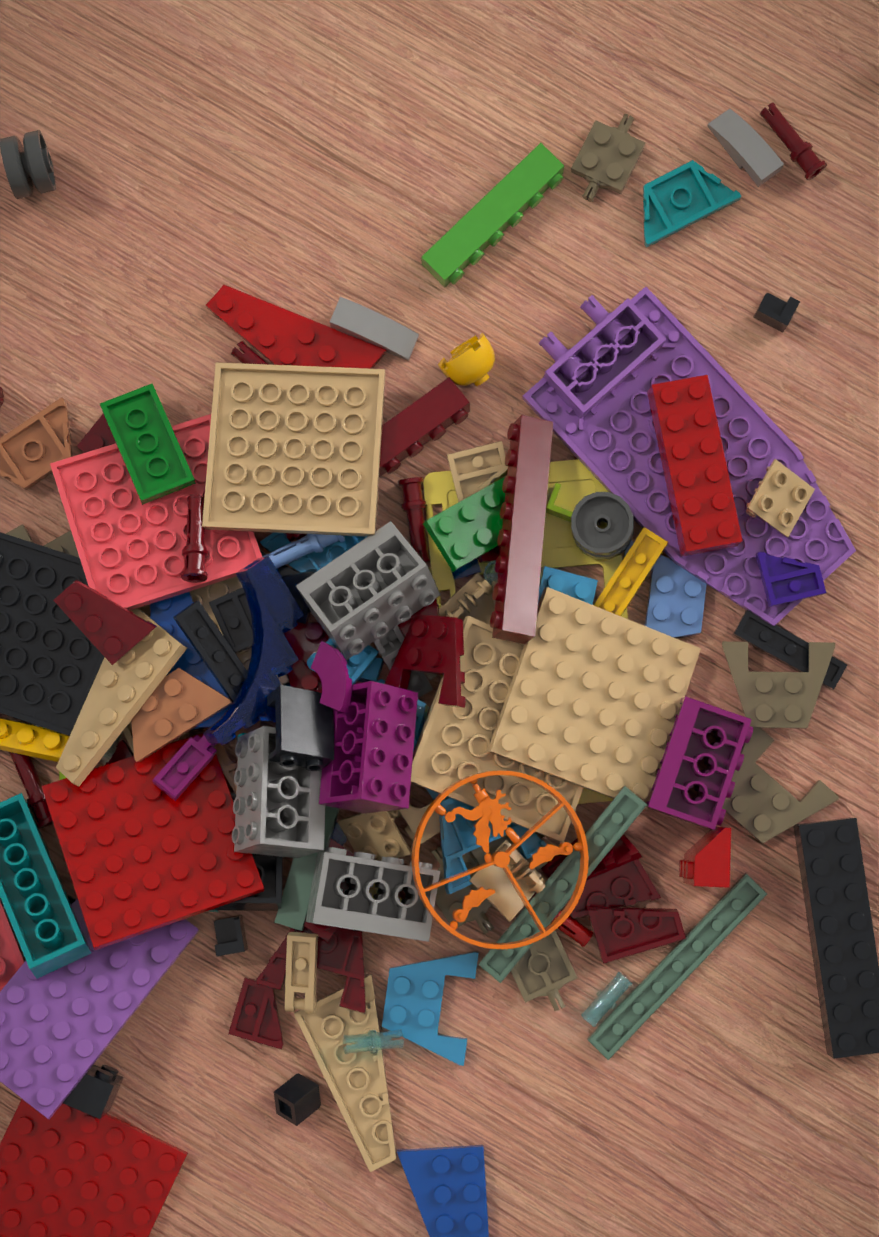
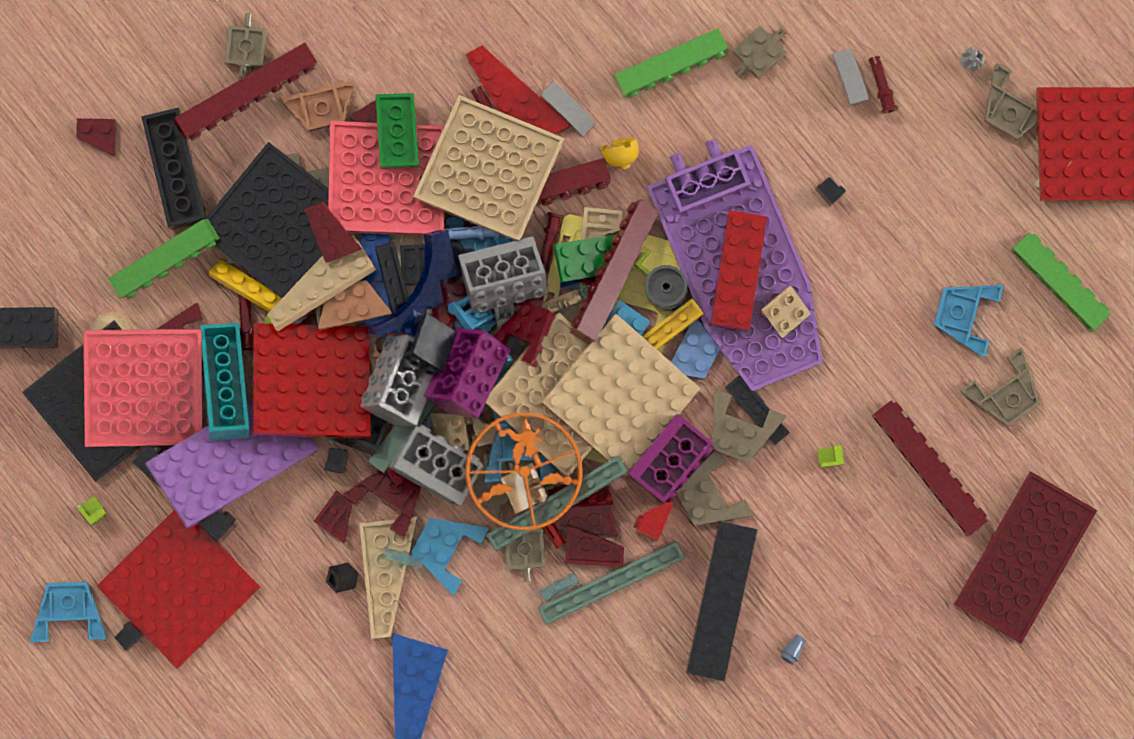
camera: 10 degrees right, 0 degrees up
magenta hinge [152,727,221,801] -> none
dark red pin [181,494,208,583] -> none
tan plate [285,932,318,1014] -> none
magenta tile [311,641,352,714] -> none
teal wing [643,160,742,248] -> none
dark purple wing [755,552,826,607] -> none

